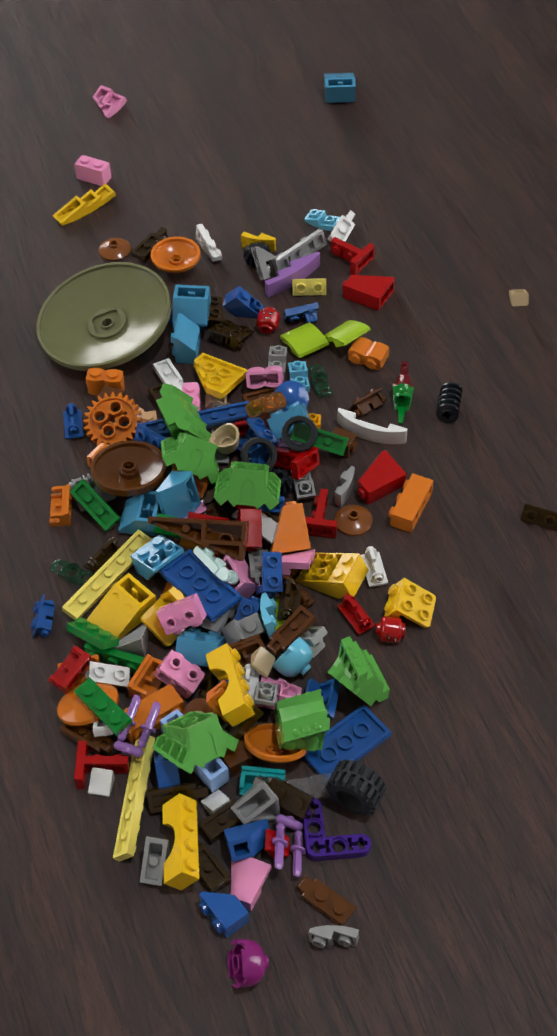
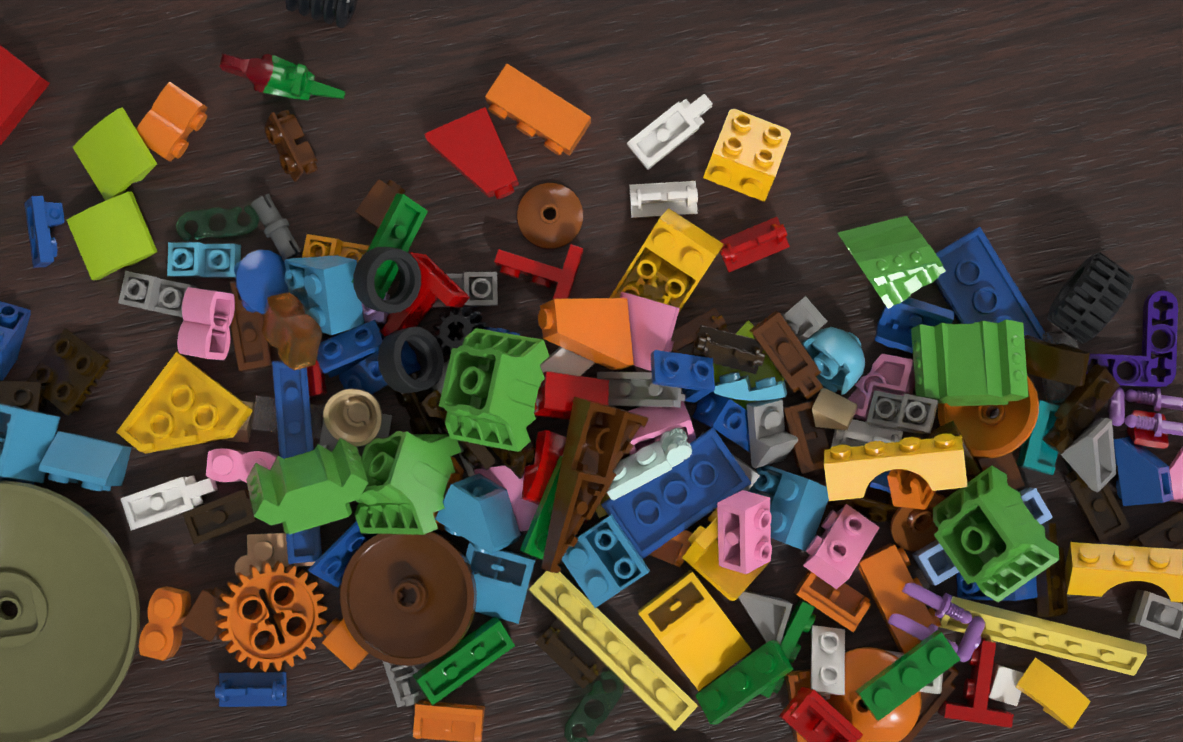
camera: 80 degrees left, 35 degrees up
white slope [201,789,230,815] -> none
red head [256,307,280,334] -> none
light grey slope [334,466,355,508] -> none
white slope [337,408,407,444] -> none
red head [375,616,405,643] -> none
none -> dark grey pin [251,194,302,262]
none -> white hinge [627,94,713,170]
none -> yellow slope [1015,658,1091,730]
none -> dark brown slope [1024,335,1090,386]

